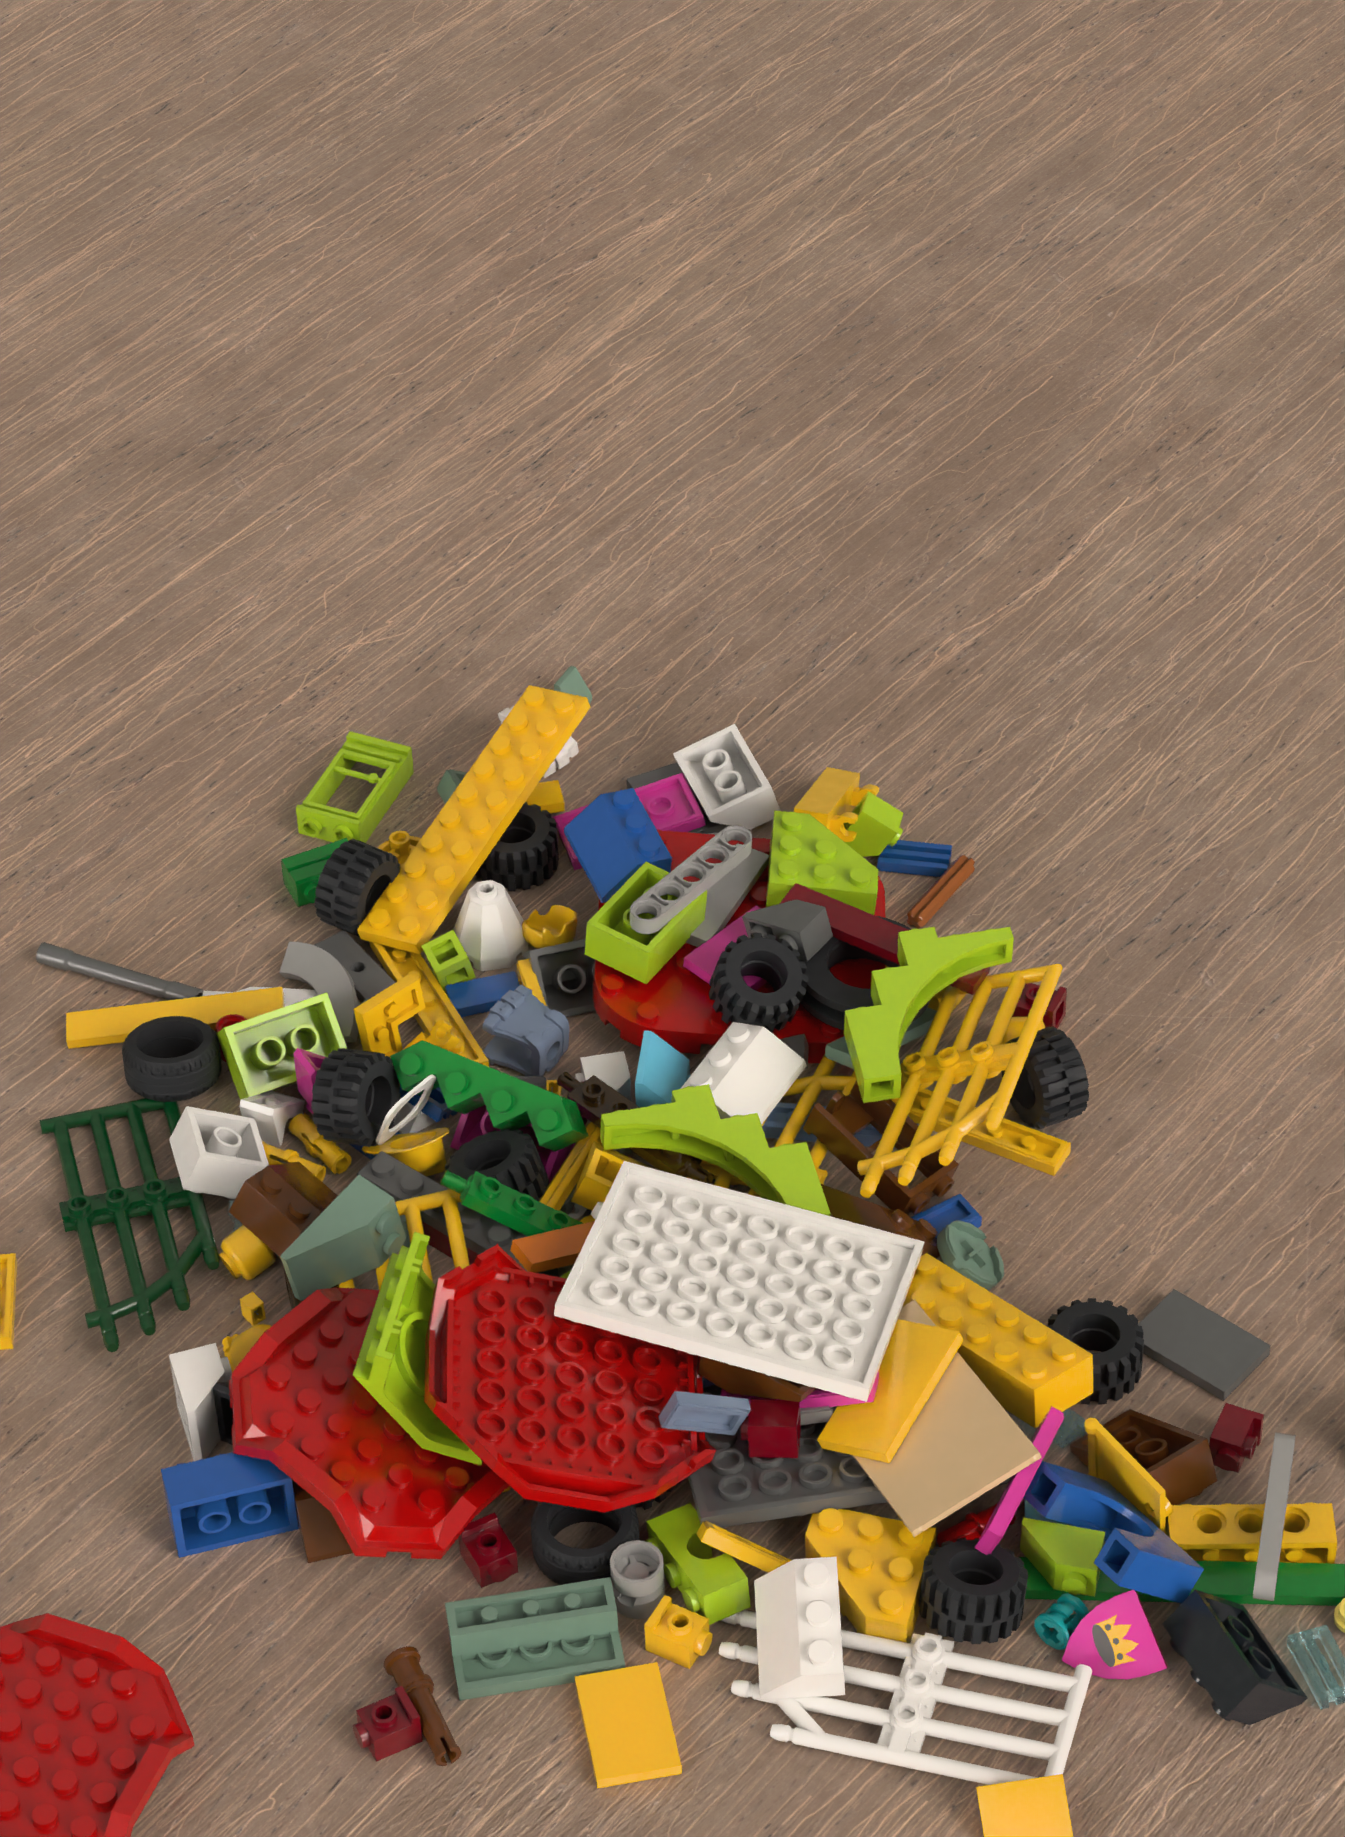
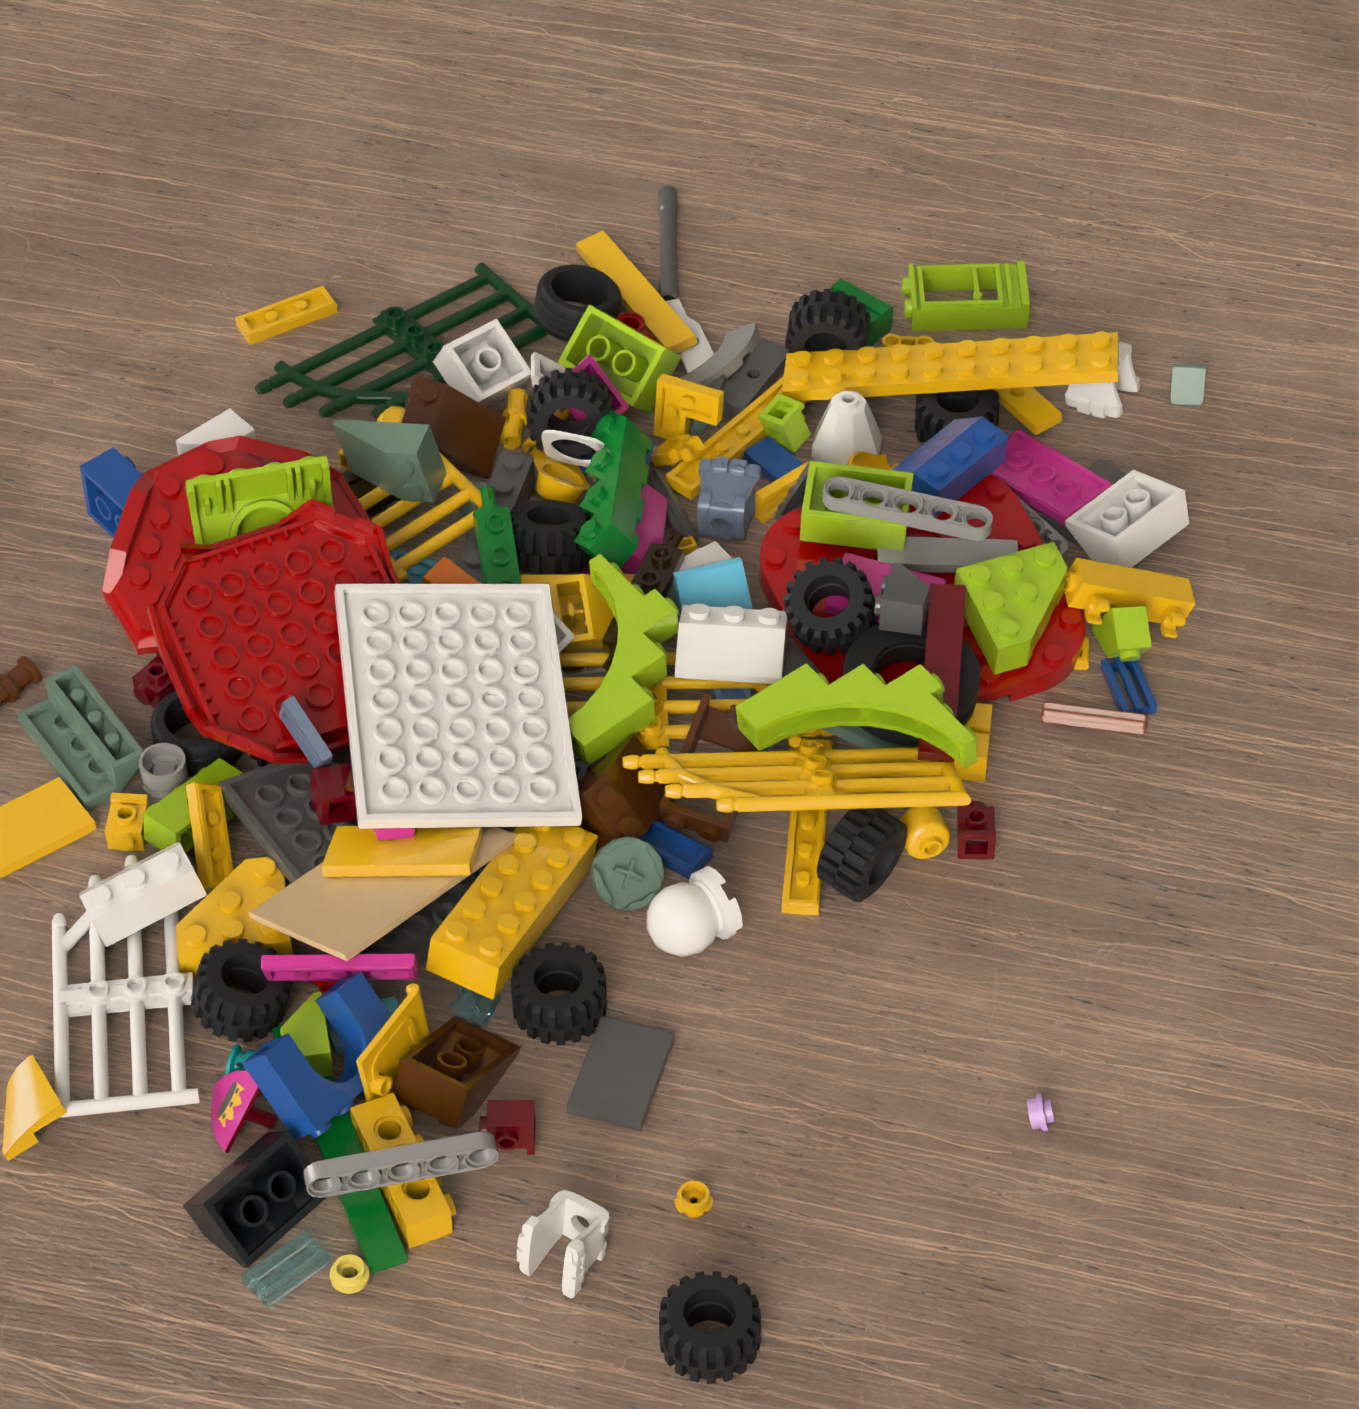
camera: 65 degrees right, 5 degrees up
none -> white tile [646,866,743,957]

